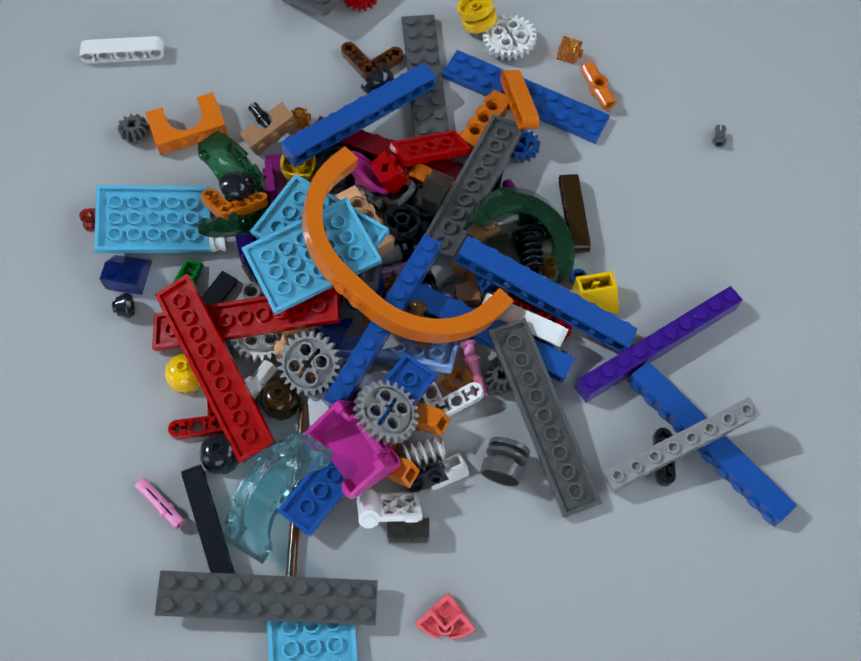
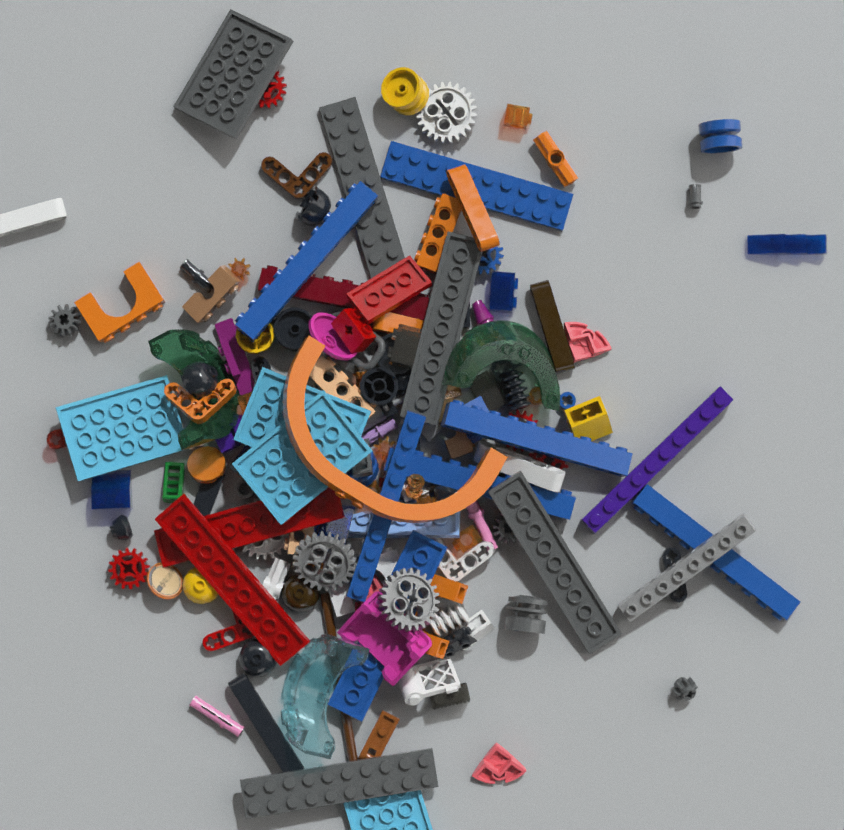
camera: 15 degrees left, 20 degrees up
none -> red gear [108,548,151,590]
none -> piece [147,563,183,600]
none -> orange tile [187,446,226,484]
none -> dark orange plate [358,710,400,759]
none -> clear blue brick [489,271,518,313]
none -> coral brick [563,322,612,363]
none -> dark grey gear [672,677,698,701]
none -> blue wheel [698,119,742,154]
none -> clear blue slope [747,234,827,255]

